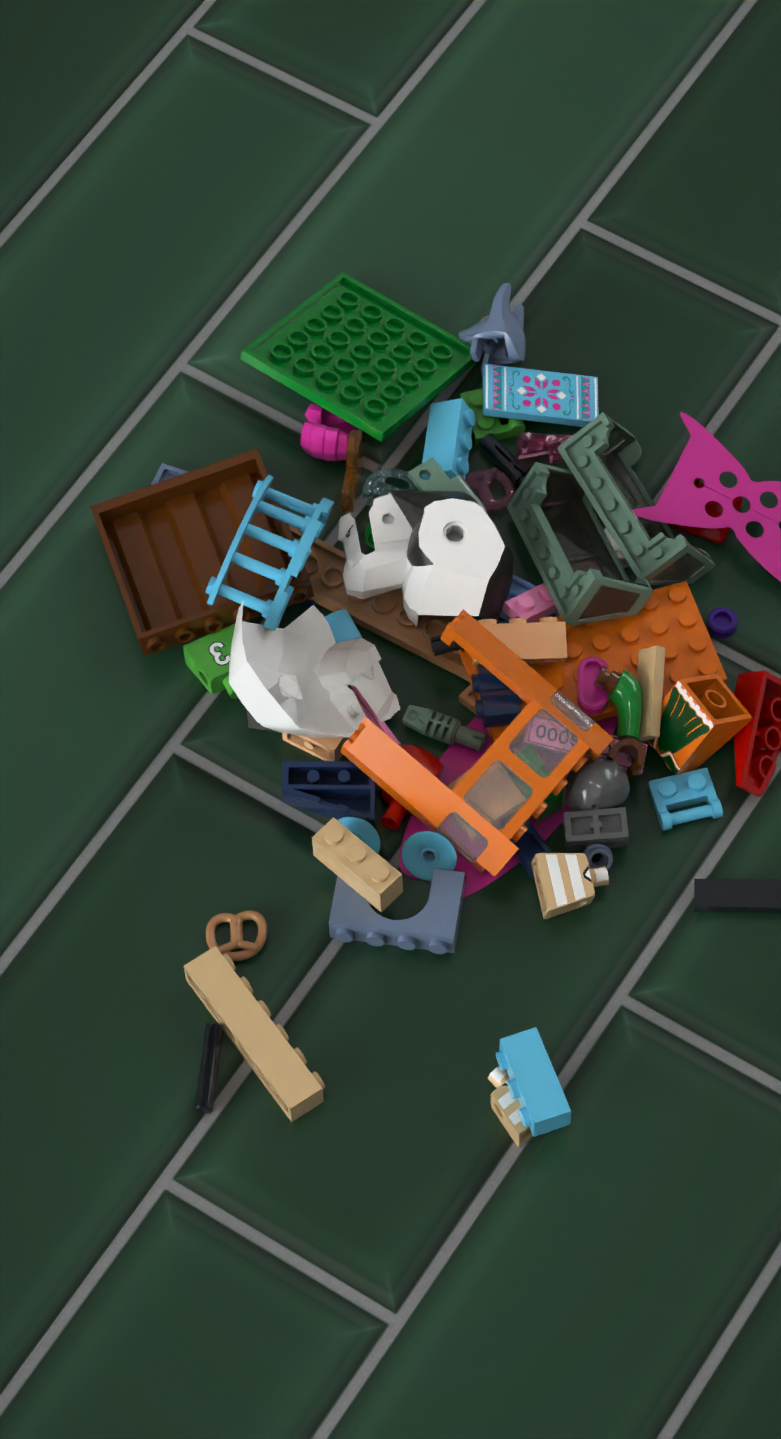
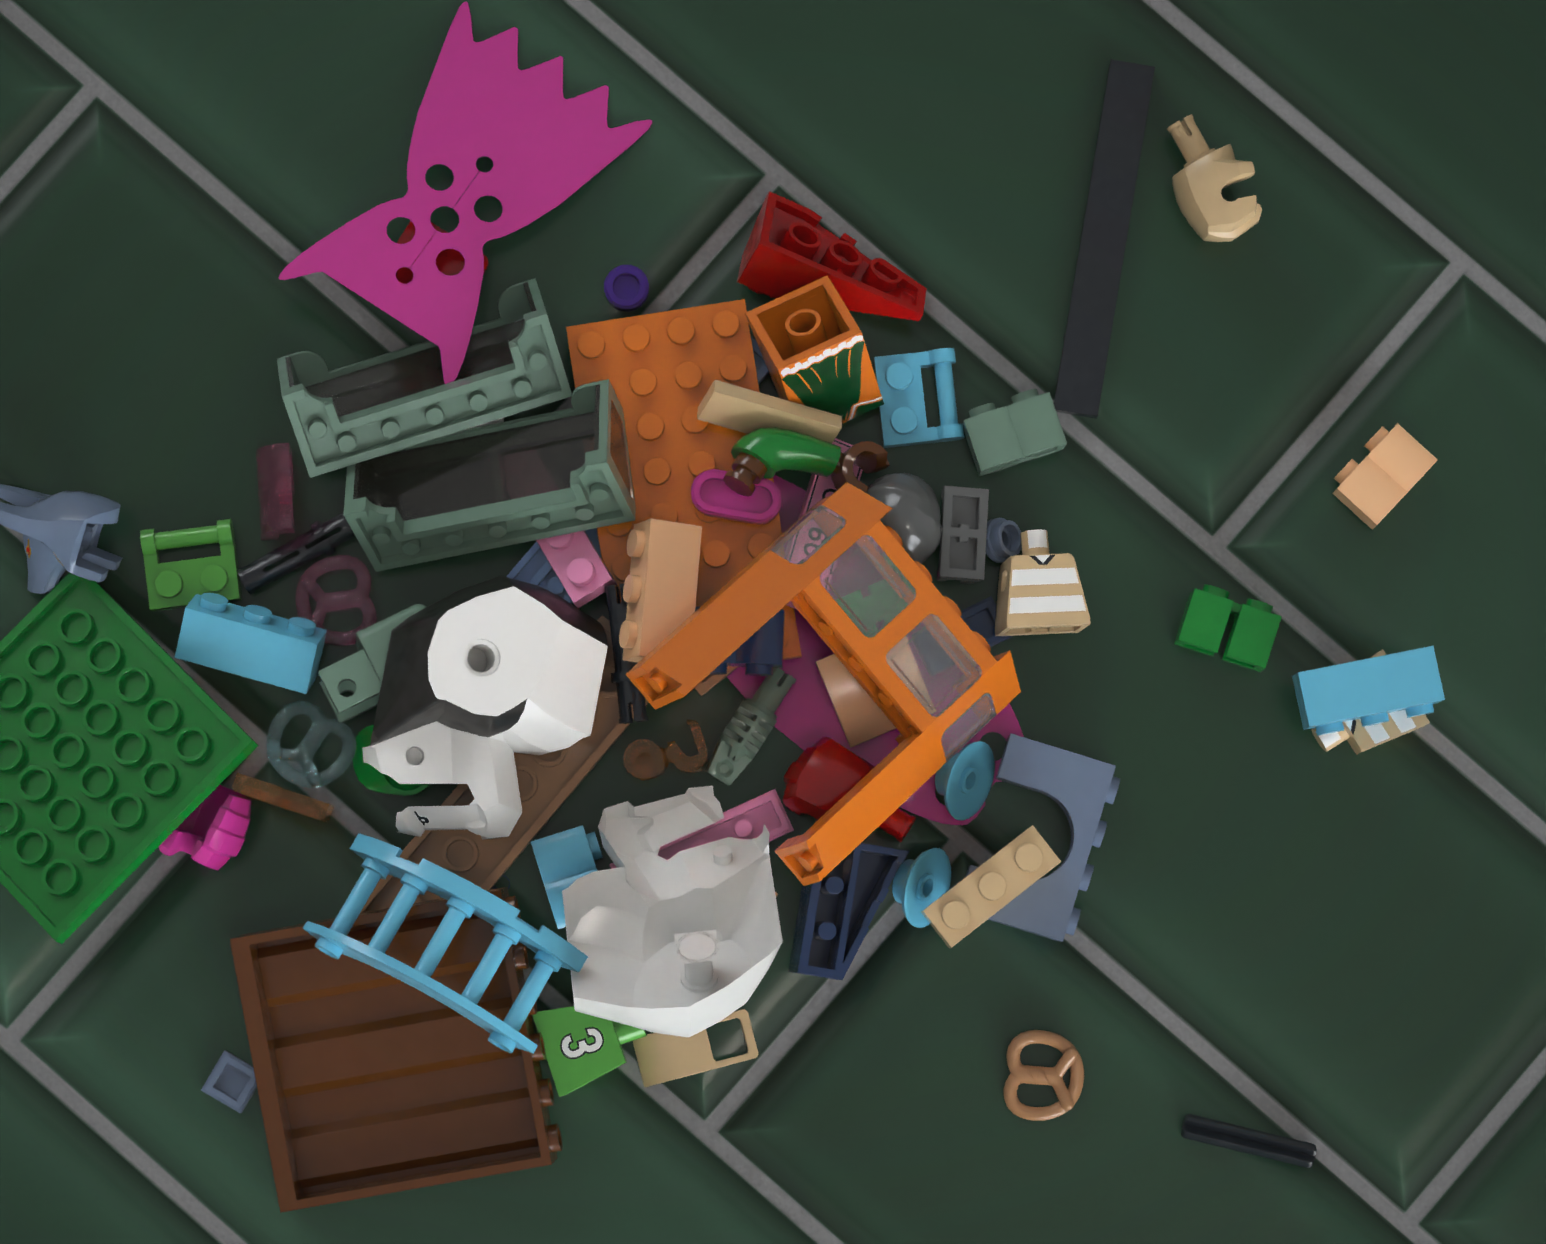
camera: 85 degrees left, 25 degrees up
tan brick [184,946,325,1122] -> none
medium azure tile [483,364,599,427] -> none
none -> clear orange leg [623,719,709,780]
none -> tan piece [633,1009,759,1087]
none -> sand green brick [962,389,1067,476]
none -> green piece [1174,584,1282,672]
none -> light nougat brick [1332,423,1438,530]

